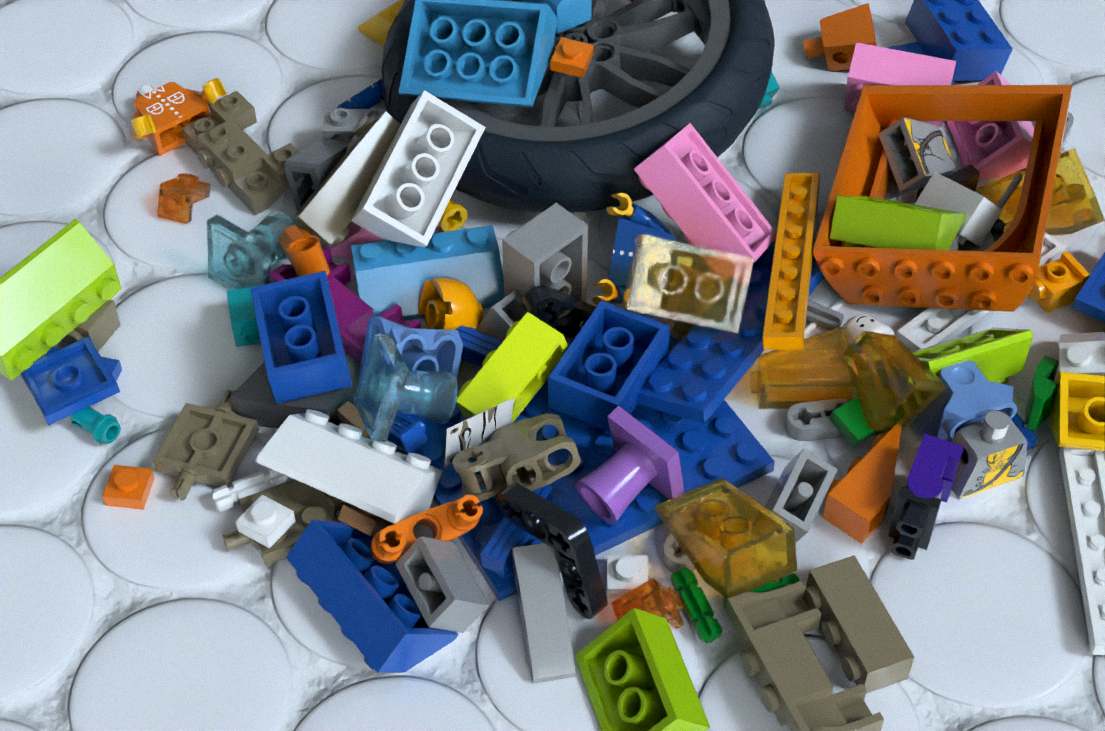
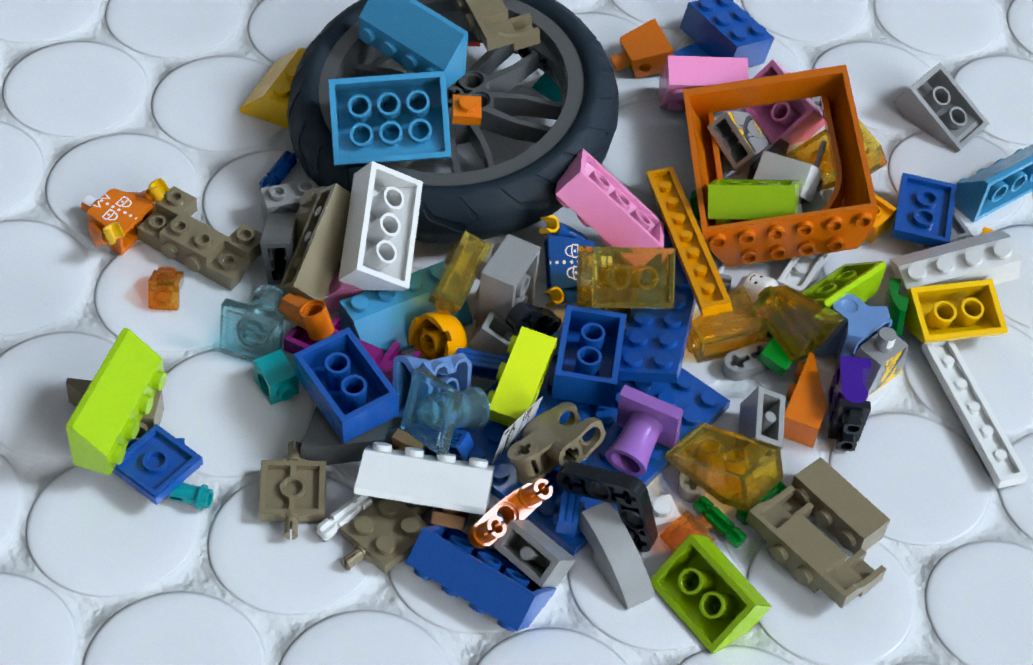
camera: 25 degrees left, 0 degrees up
orange plate [102,465,155,510] -> none
white plate [236,495,296,548] -> none
none -> clear yellow slope [428,231,492,315]

